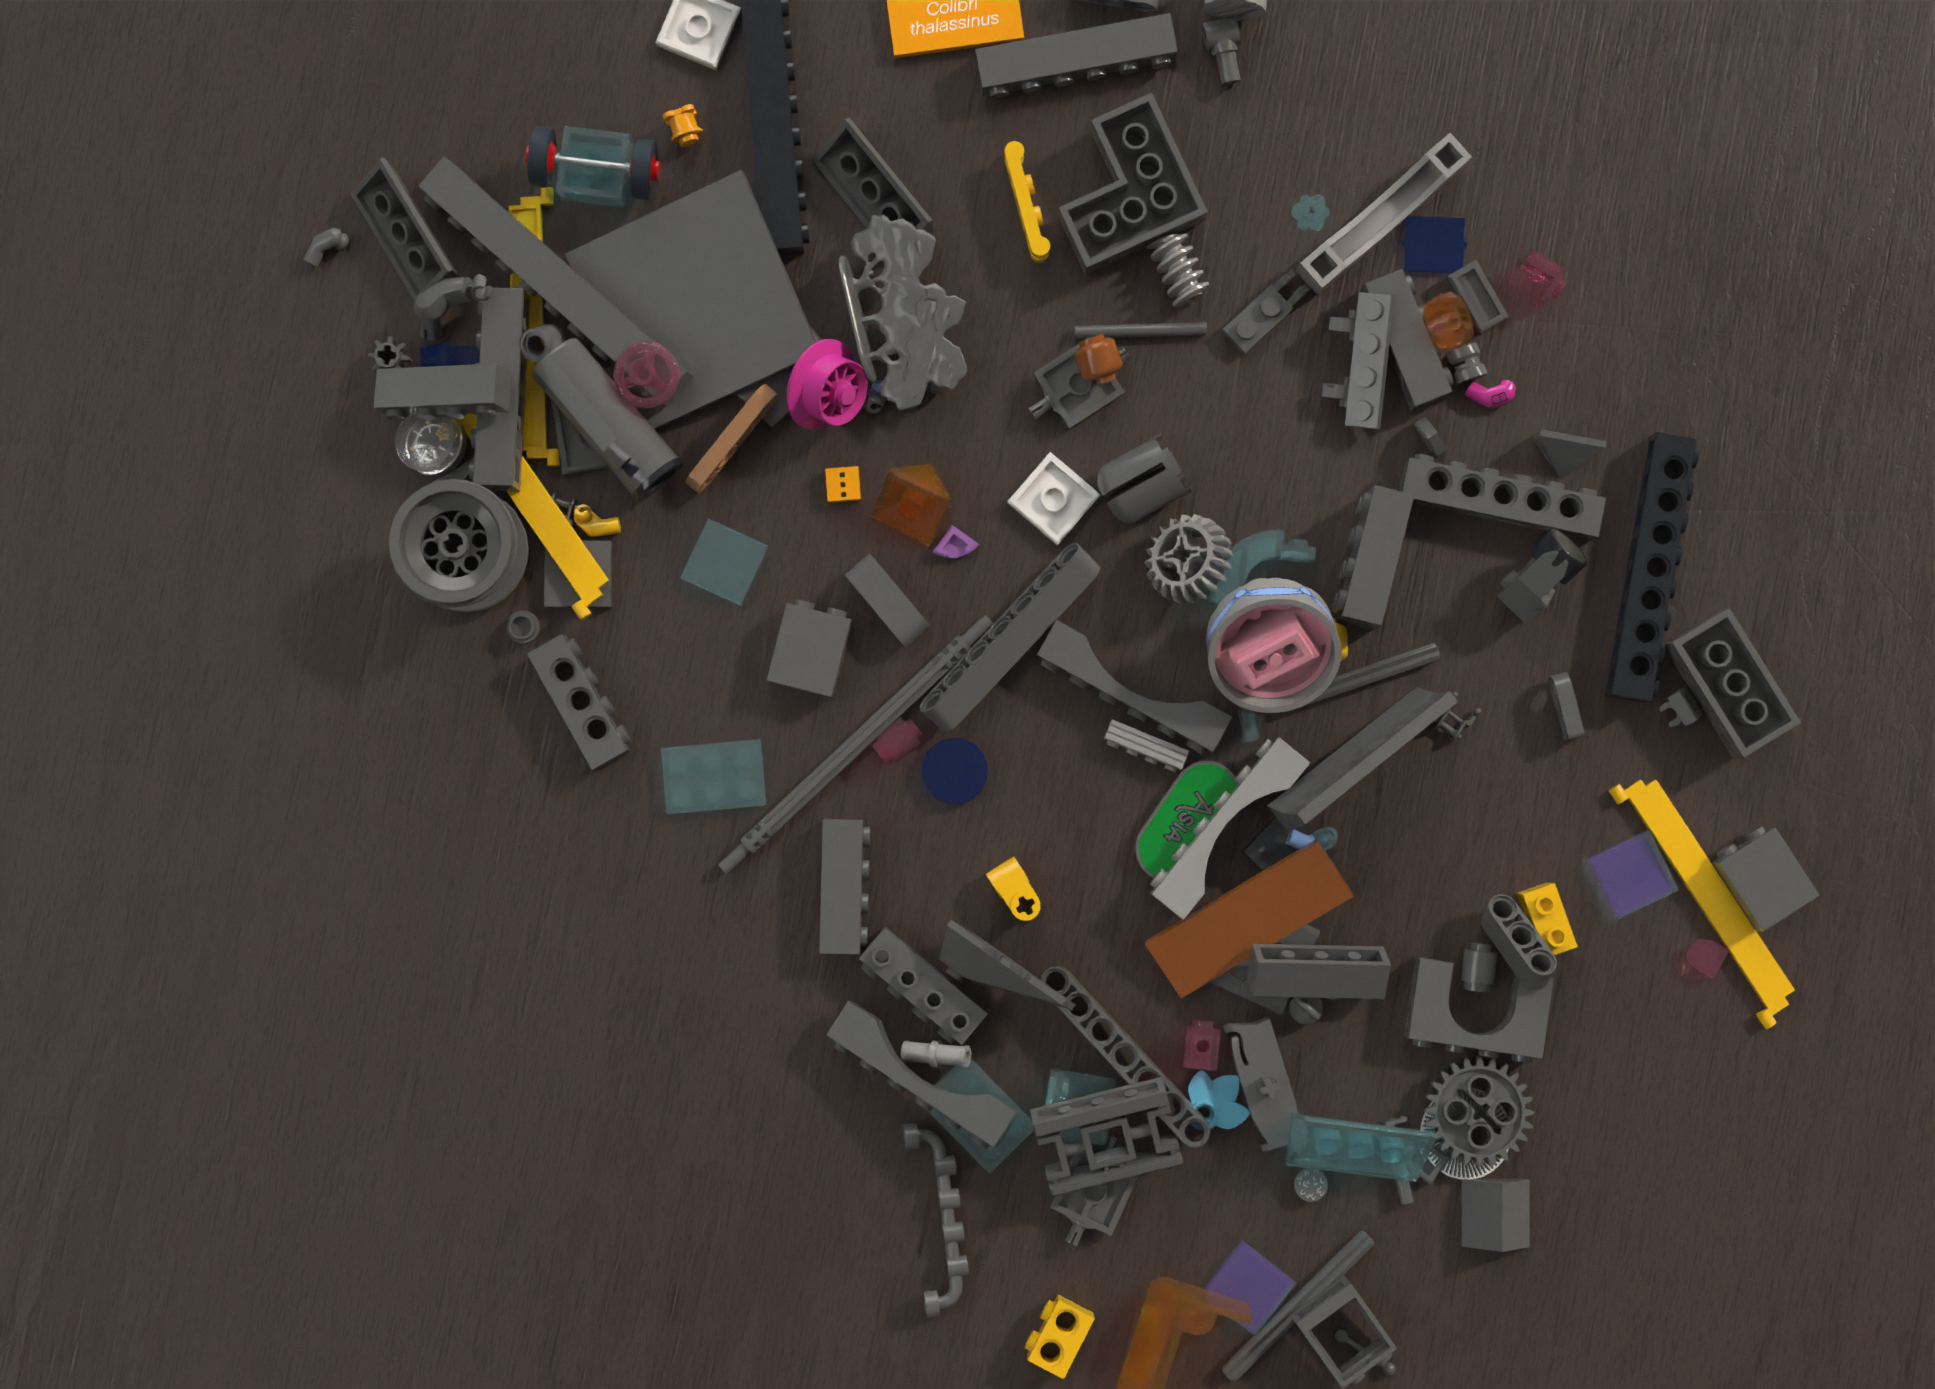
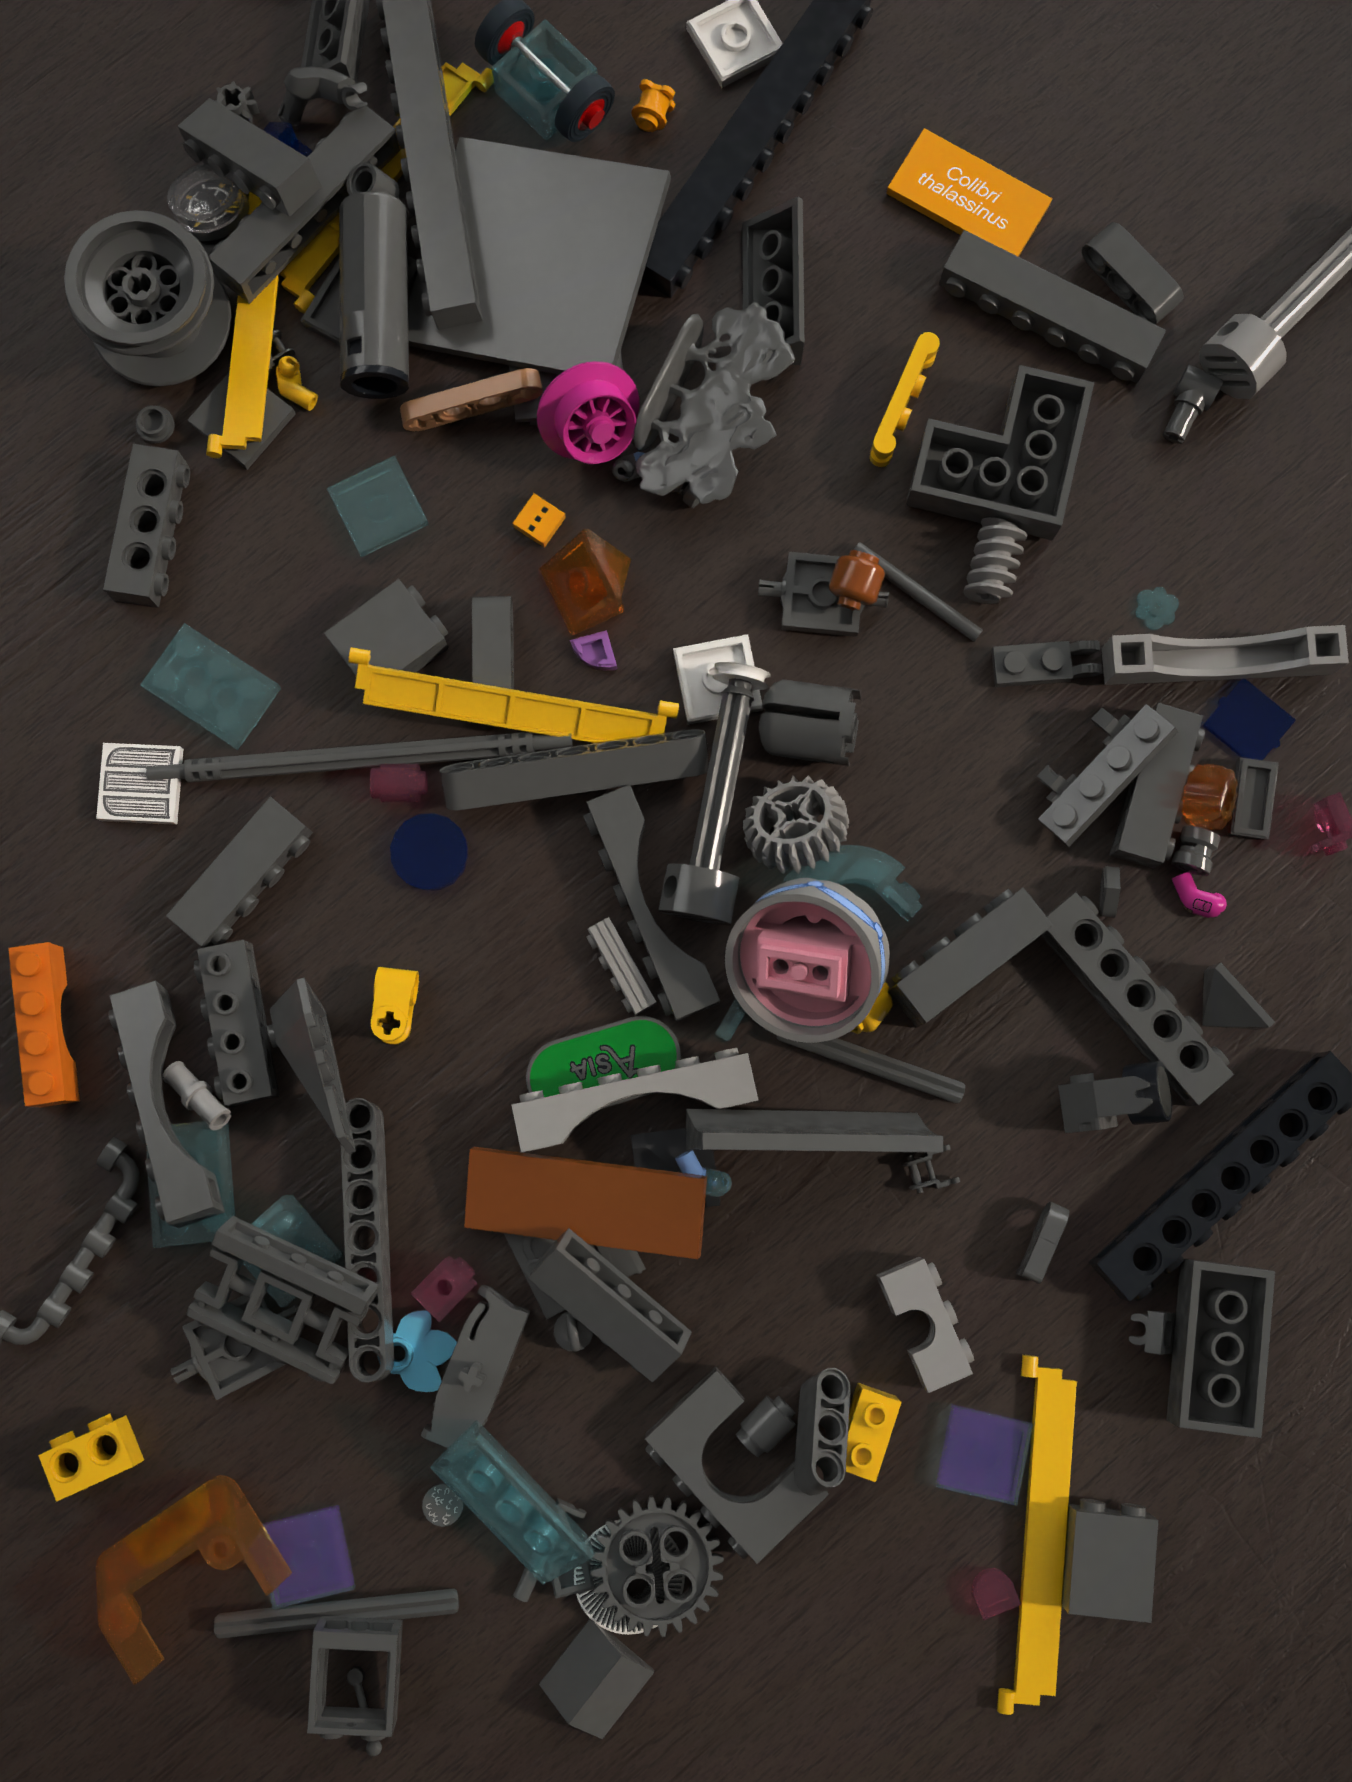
camera: 30 degrees right, 5 degrees down
clear pink piece [614,341,680,408] -> none
none -> orange arch [8,942,80,1108]
none -> tile [96,743,184,825]
none -> yellow piece [348,647,679,743]
none -> dark grey piece [658,662,771,925]
none -> light grey arch [876,1257,975,1393]

